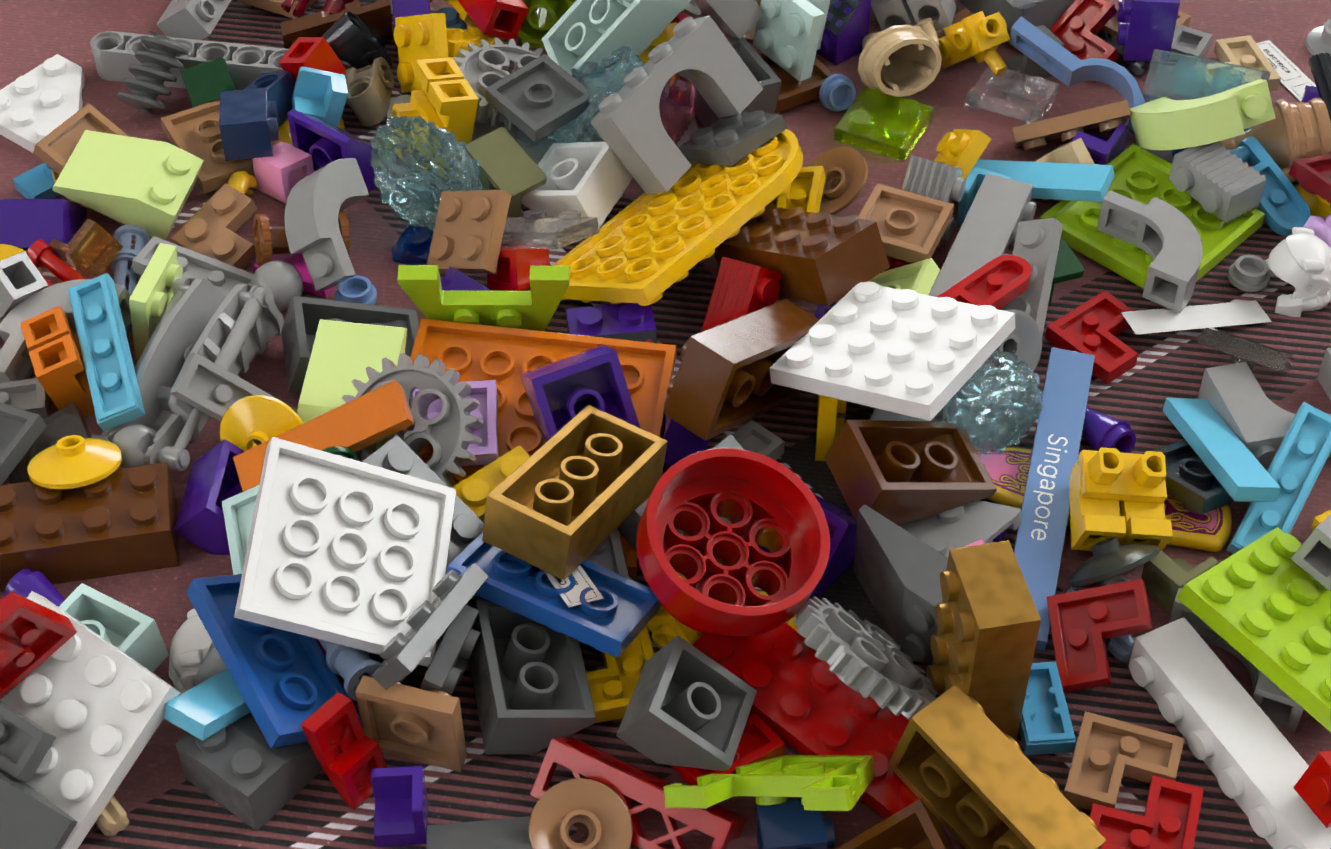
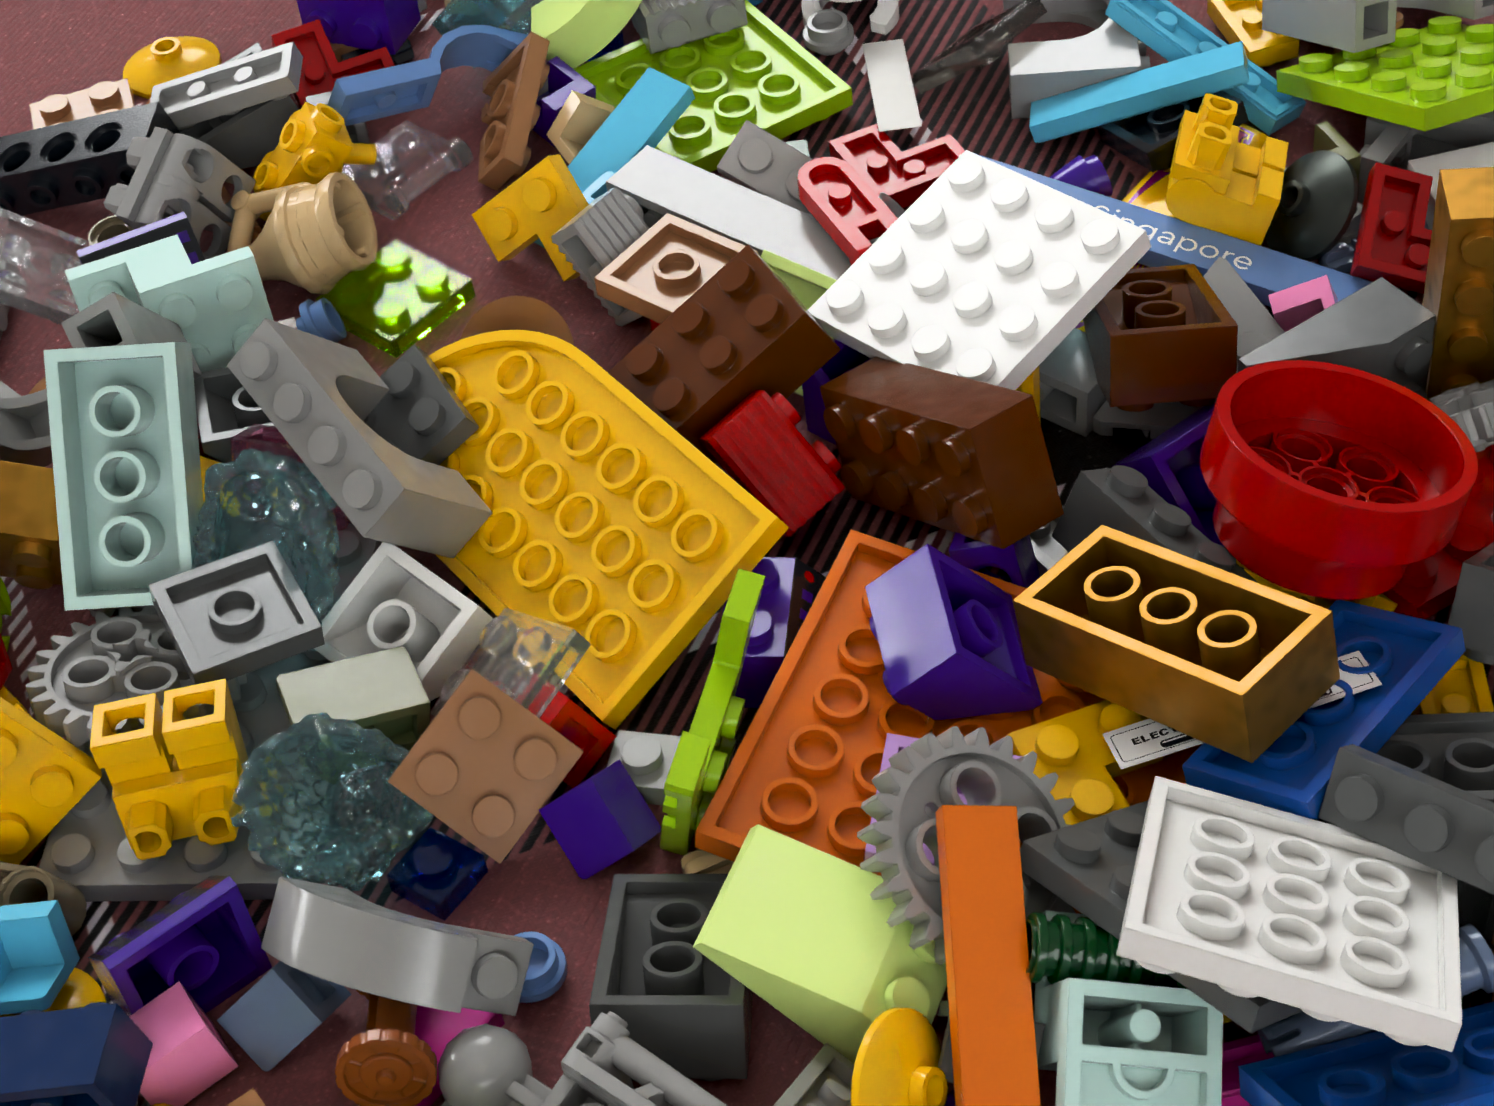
camera: 70 degrees left, 0 degrees up
light grey arch [1097,190,1203,313] -> none

